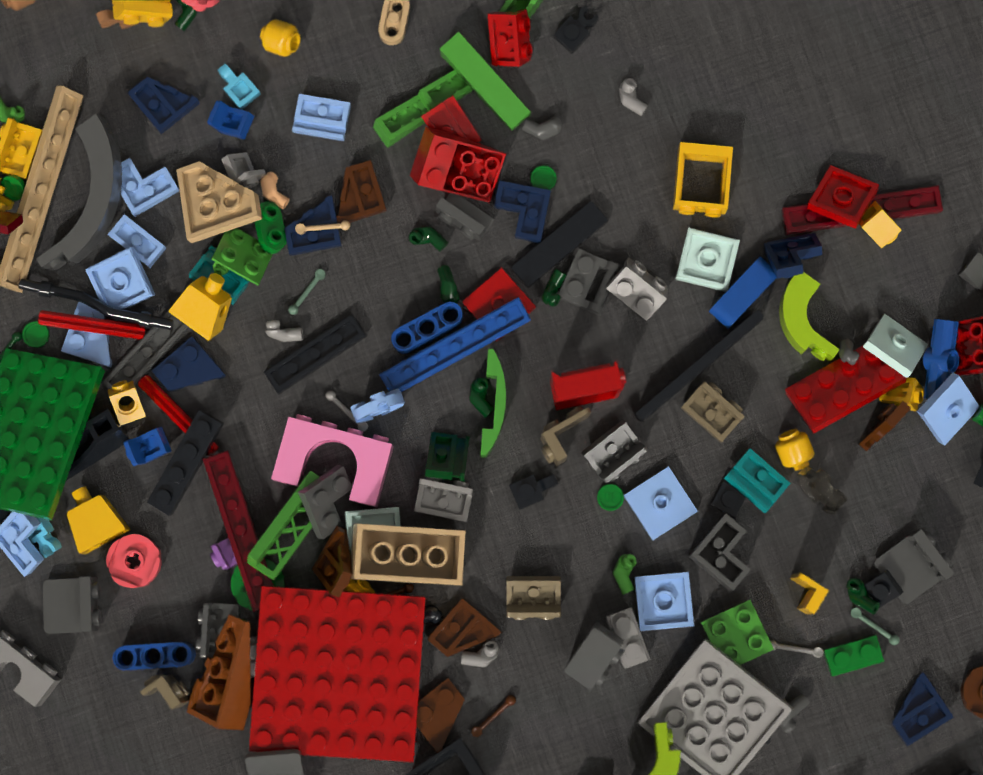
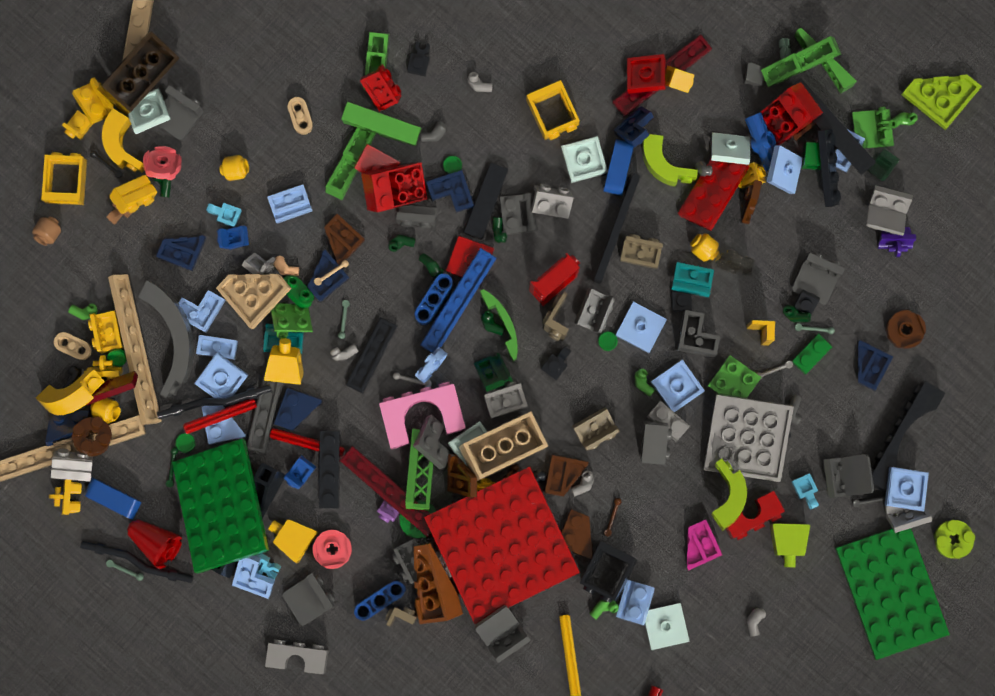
camera: 35 degrees left, 0 degrees up
yellow brick [108,380,146,426] -> none

